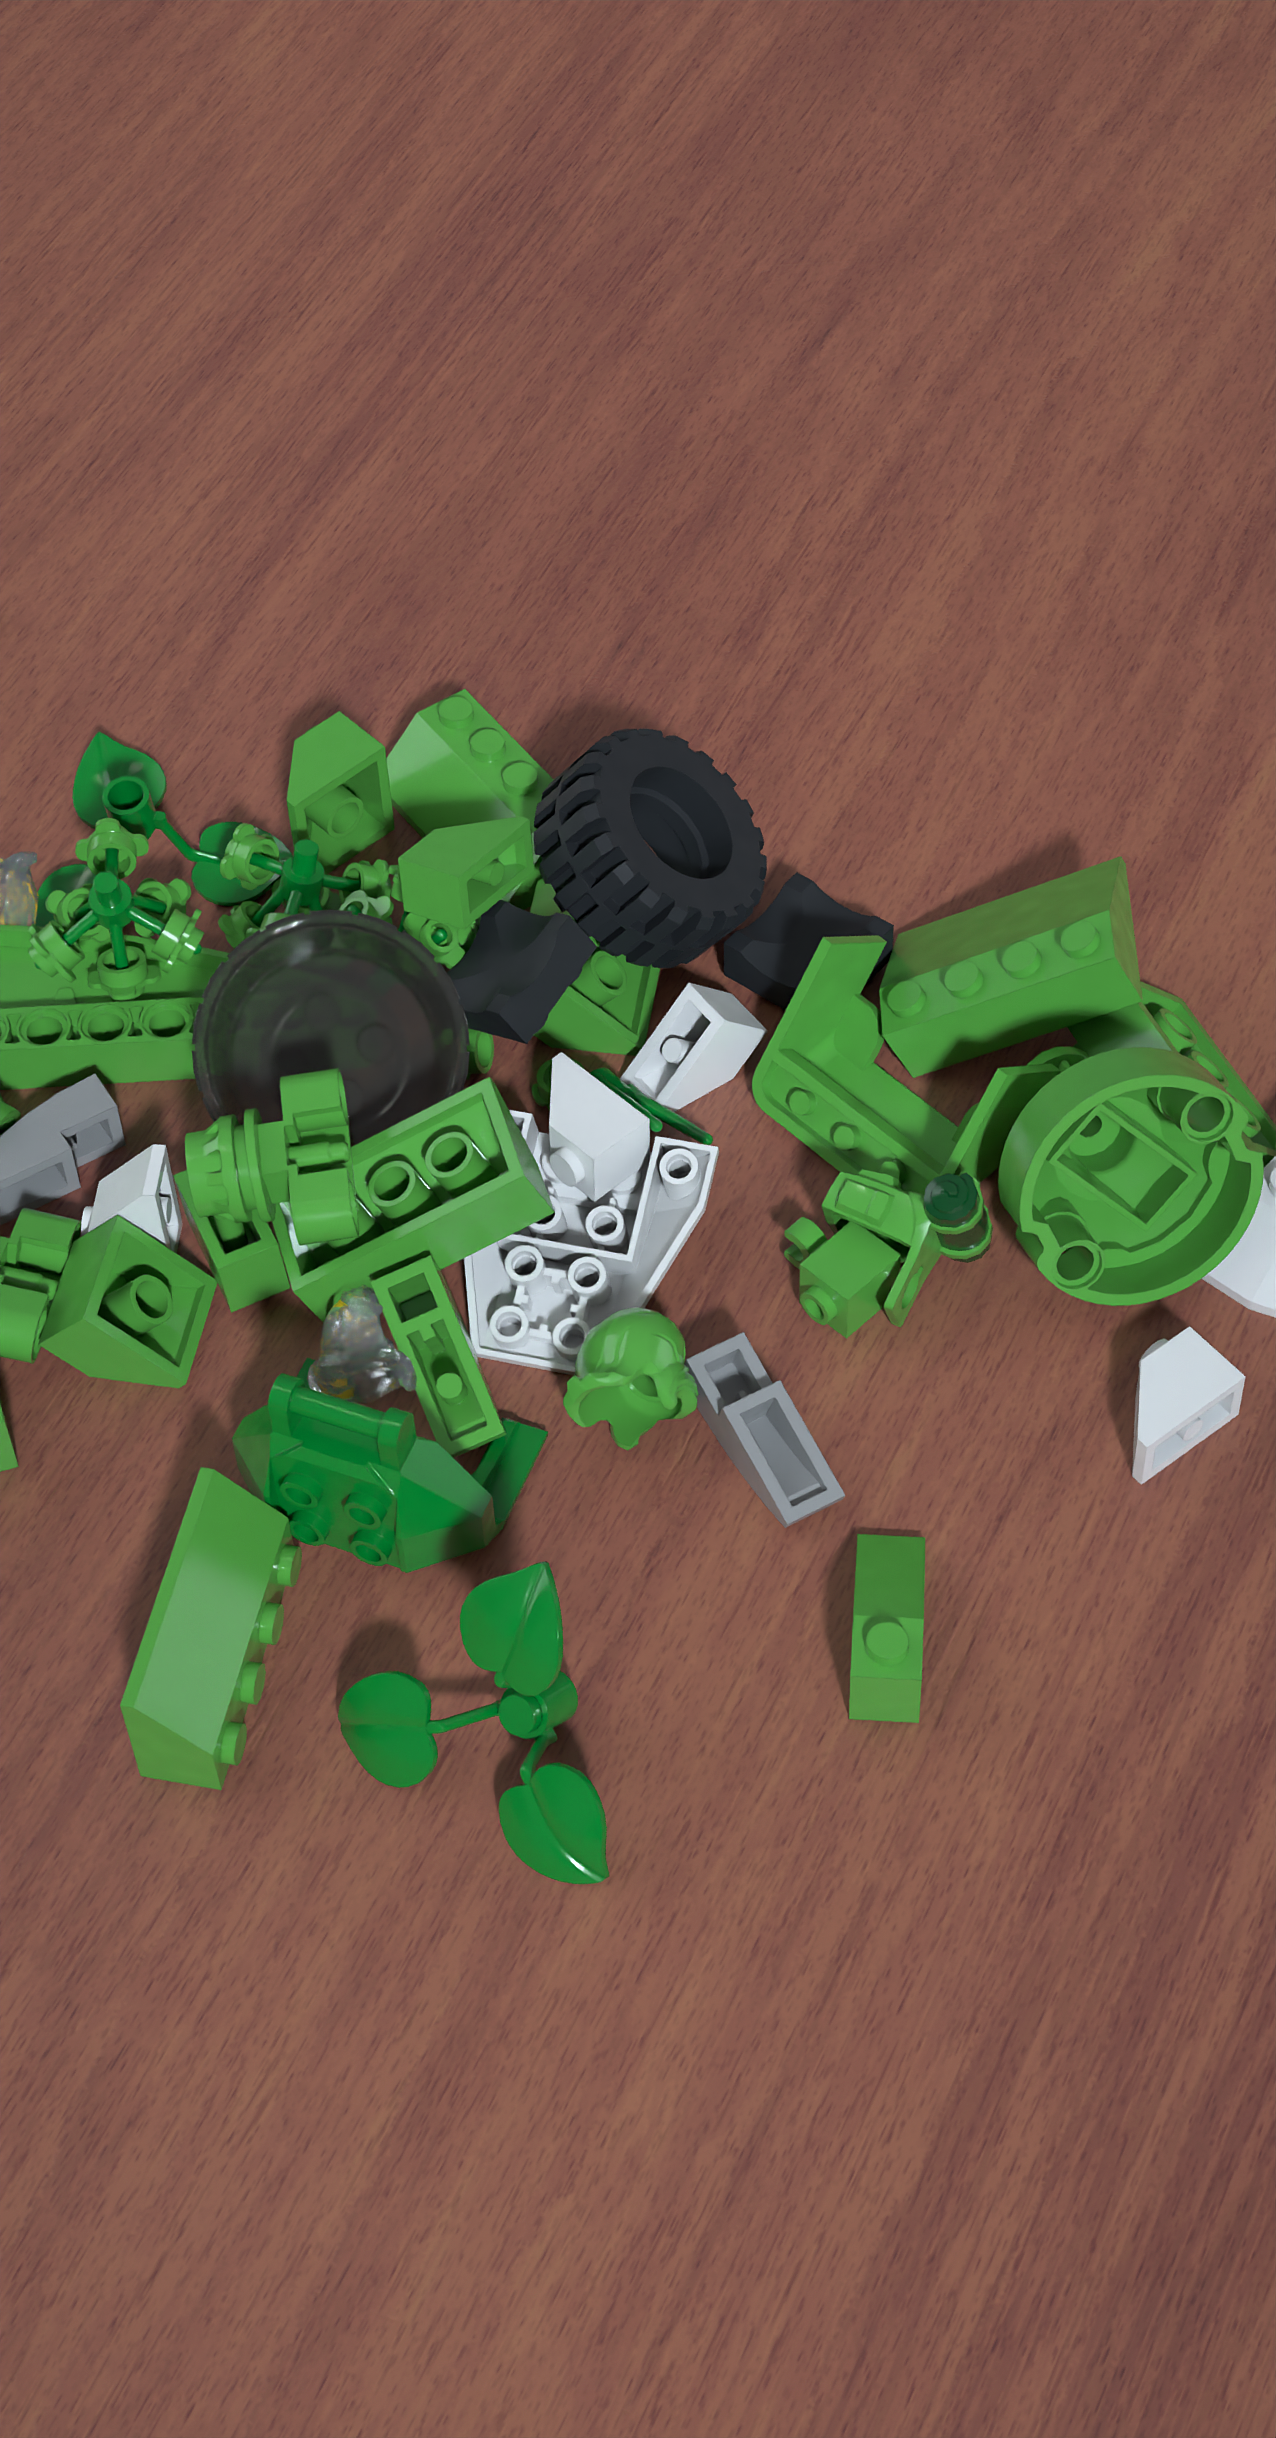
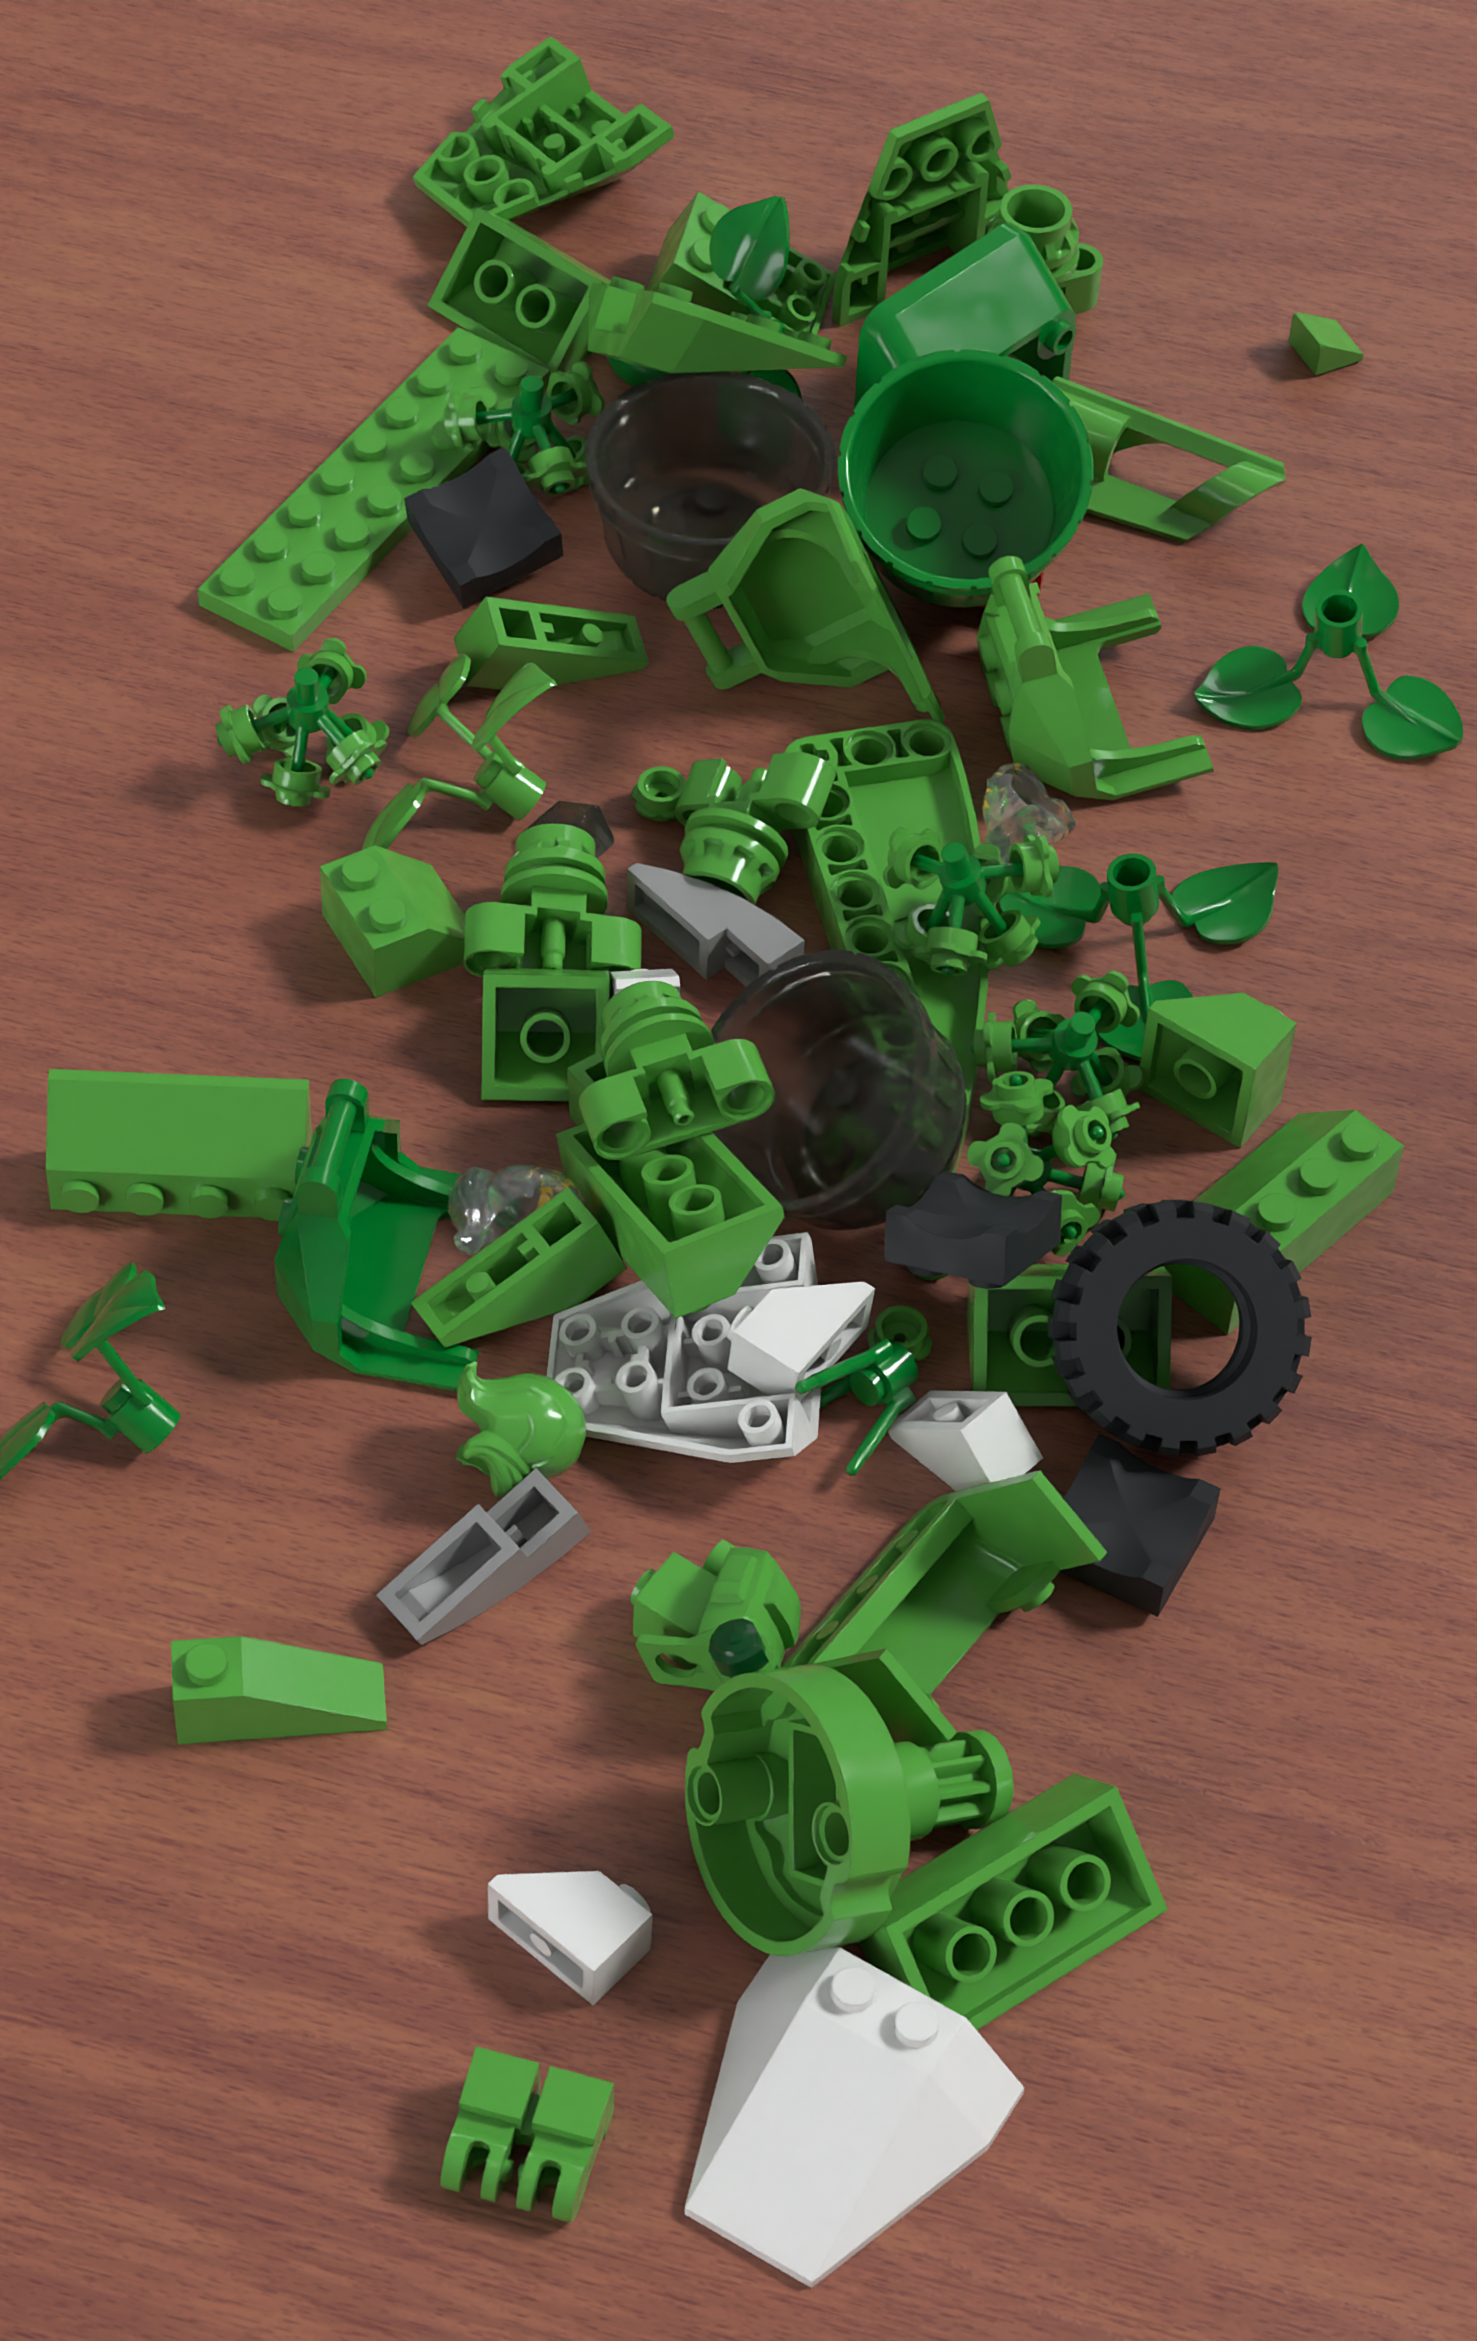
camera: 75 degrees right, 0 degrees up
bright green slope [398,816,534,930] -> none
bright green slope [879,856,1143,1078] -> none

